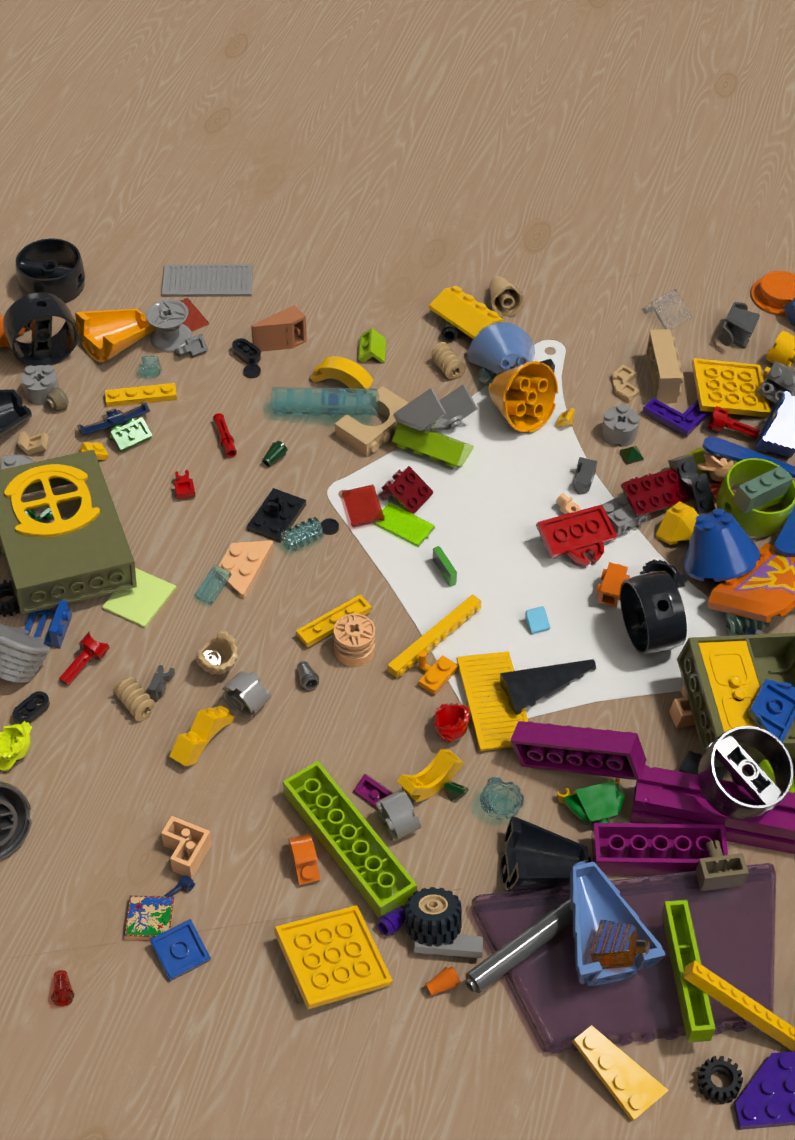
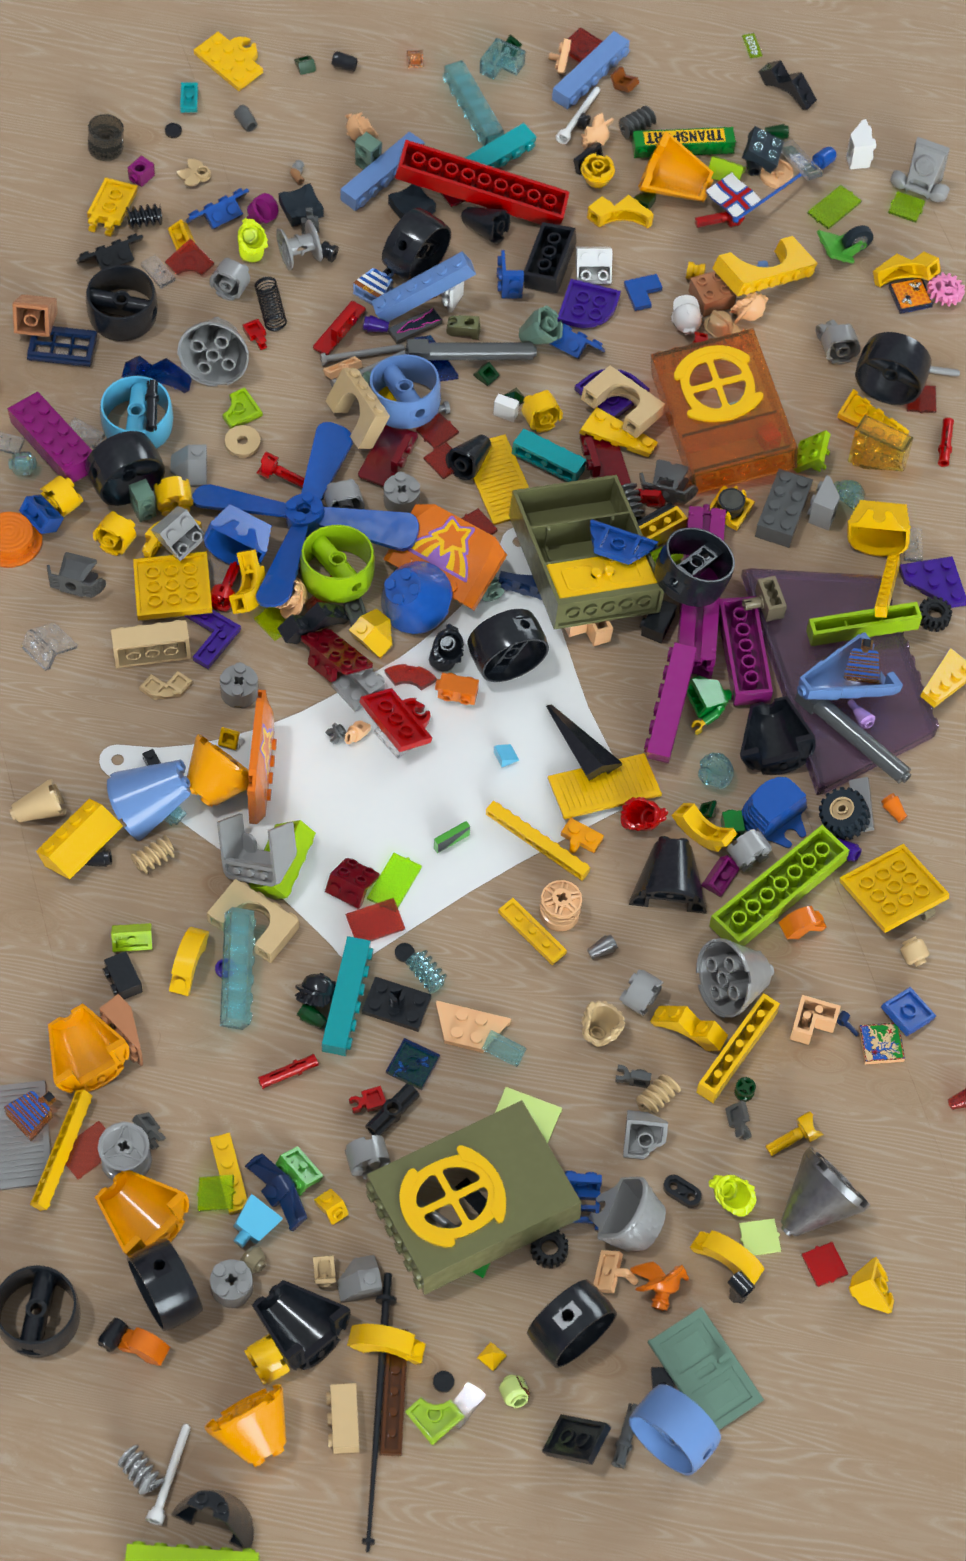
camera: 100 degrees left, 10 degrees up
red piece [59,631,110,686] -> none
clear light blue plate [139,355,162,379] -> none
black plate [232,338,261,364] -> none
black piece [244,364,261,378] -> none
dark grey leg [574,457,597,494] -> none
dark green slope [620,446,644,464] -> none
sand green brick [732,466,793,513] -> none
none -> clear orange torso [4,1091,56,1141]
none -> yellow piece [30,1089,93,1211]
none -> light orange cone [48,1003,129,1093]
none -> black brick [102,951,143,1000]
none -> clear neon green piece [196,1175,235,1212]
none -> yellow arch [229,549,266,614]
none -> medium azure torso [233,1194,283,1248]
none -> orange slope [247,690,277,824]
none -> black hair [295,973,336,1008]
none -> teal brick [322,936,374,1056]
none -> dark grey plate [325,723,347,744]
none -> light grey brick [345,1135,391,1179]
none -> black piece [365,1083,420,1136]
none -> clear red tile [384,664,437,690]
none -> tile [386,1038,440,1090]
none -> light grey slope [623,1110,668,1159]
none -> black cone [629,836,707,914]
none -> light grey cone [696,938,774,1018]
none -> yellow brick [696,993,780,1103]
none -> green brick [721,809,745,840]
none -> dark grey plate [725,1101,752,1140]
none -> dark green wheel [734,1077,756,1102]
none -> blue piece [742,777,807,848]
none -> yellow piece [765,1111,823,1156]
none -> lavender cone [847,699,875,729]
none -> tan head [900,936,930,967]

